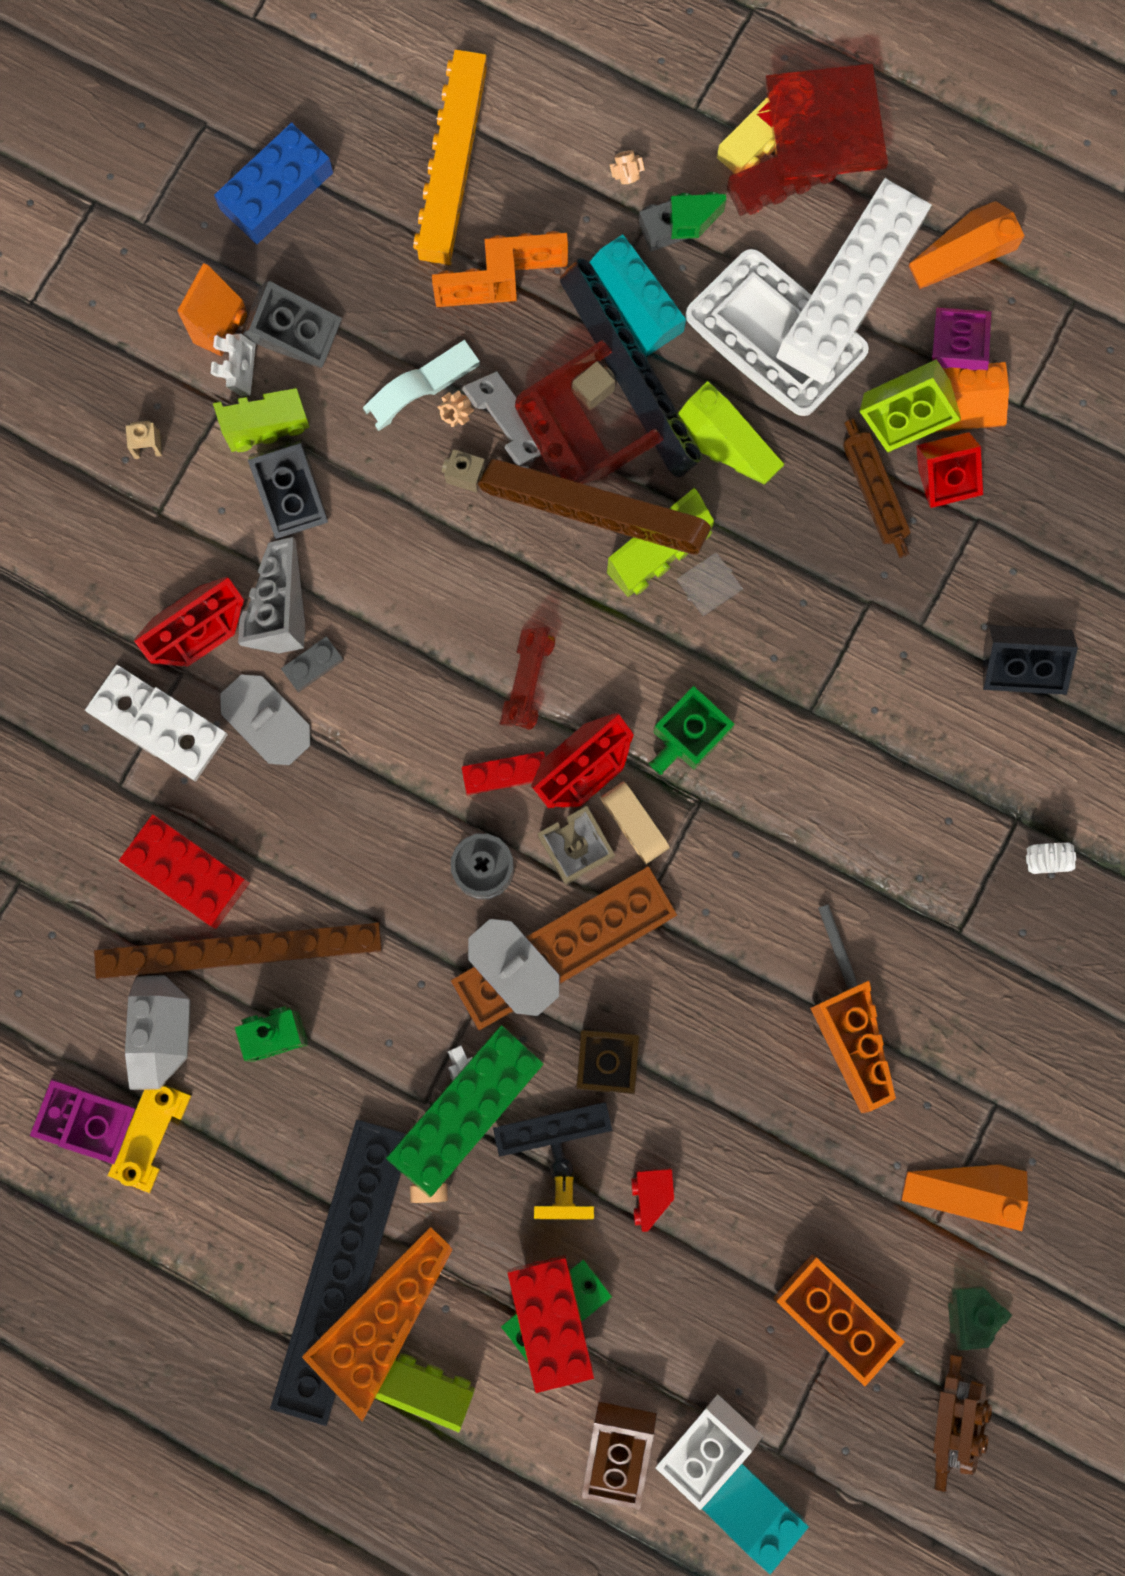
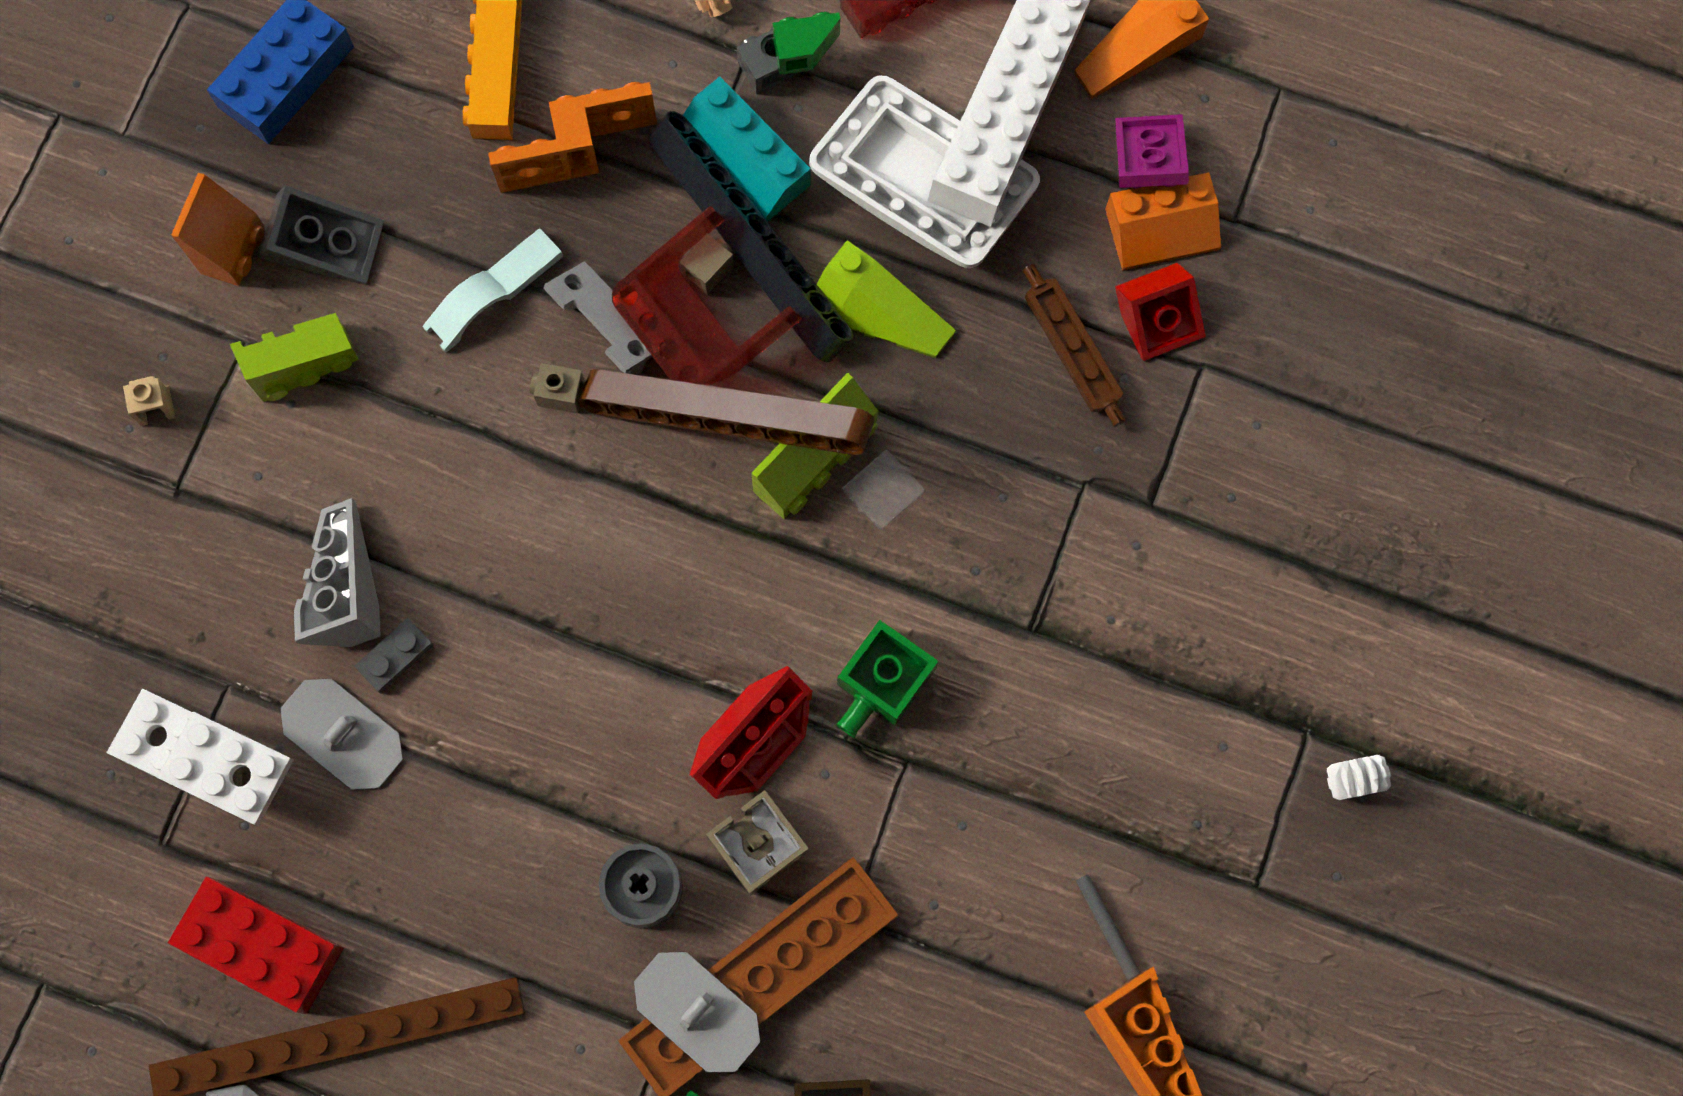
camera: 10 degrees left, 5 degrees down
red wedge [134,576,244,667] -> none
white plate [211,334,256,396] -> none
black slope [248,439,328,539] -> none
light nougat gear [438,391,474,427] -> none
red plate [461,751,545,796] -> none
clear red brick [499,627,555,730] -> none
tan beam [600,781,670,864] -> none
lime slope [860,359,961,452] -> none
black slope [983,625,1078,695] -> none

